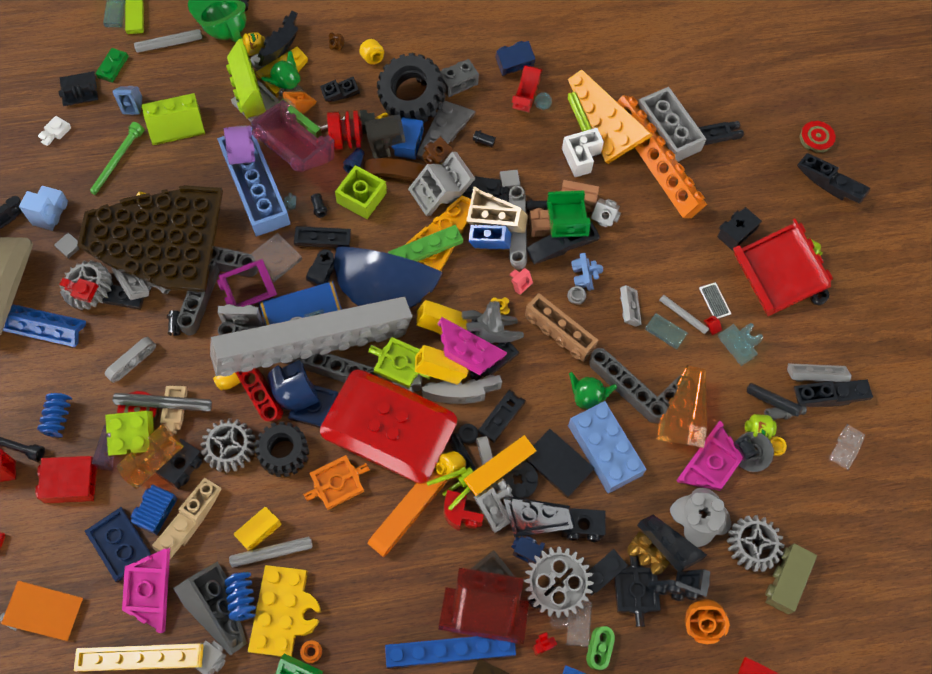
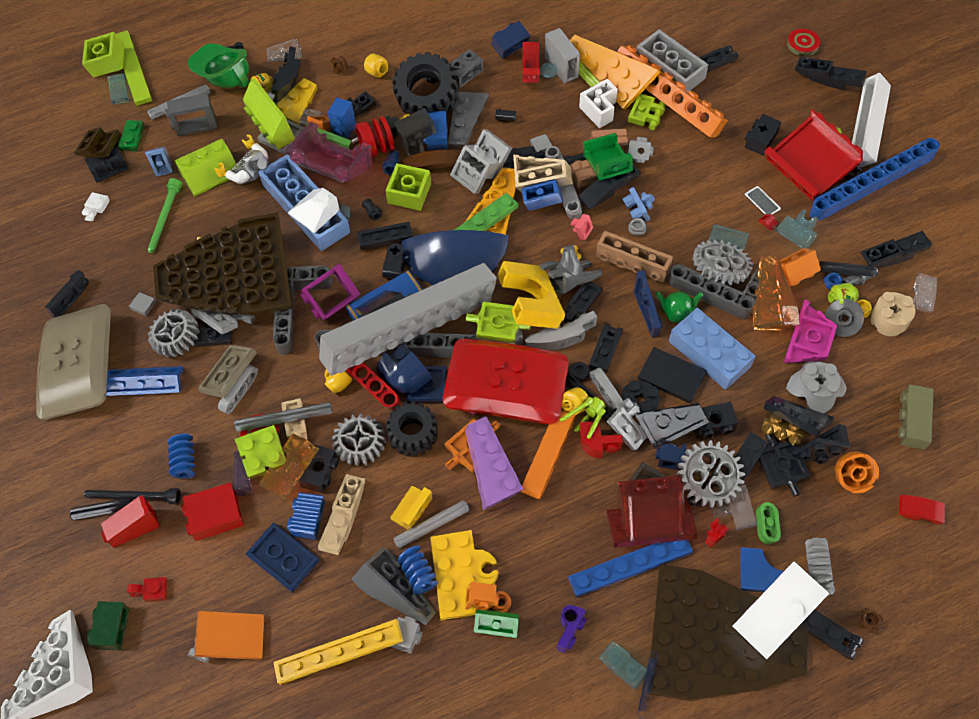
camera: 10 degrees left, 5 degrees down
light blue brick [19,186,68,231] -> none
red plate [59,278,99,303] -> none
dark pink wing [122,548,170,633] -> none
black pin [167,310,180,336] -> none
light grey plate [218,304,264,329] -> none
medium lavender brick [224,125,255,165] -> none
clear tile [251,233,302,282] -> none
green piece [261,51,300,90] -> none
reddish brown brick [422,136,453,164] -> none
dark pink wing [438,317,507,375] -> none
light orange tile [464,435,537,496] -> none
light grey plate [620,285,642,327] -> none
light grey bar [659,295,709,334] -> none
light grey gear [727,515,785,572] -> none
black bush [733,435,760,461] -> none
light grey plate [787,363,852,383] -> none
none -> dark brown slope [74,127,122,158]
none -> dark grey window [165,93,218,136]
none -> dark tan tile [198,345,257,398]
none -> torso [214,135,270,185]
none -> clear slope [267,38,302,62]
none -> white slope [288,188,339,233]
none -> blue brick [328,97,356,139]
none -> black tile [354,290,404,316]
none -> medium lavender wedge [465,417,523,511]
none -> orange brick [465,582,499,610]
none -> light grey brick [545,28,580,83]
none -> lime plate [628,94,666,130]
none -> dark blue wing [633,270,662,338]
none -> light grey gear [692,239,753,285]
none -> orange brick [774,248,821,286]
none -> blue beam [809,138,940,221]
none -> blue plate [824,273,842,290]
none -> white brick [852,73,891,167]
none -> tan brick [870,292,915,336]

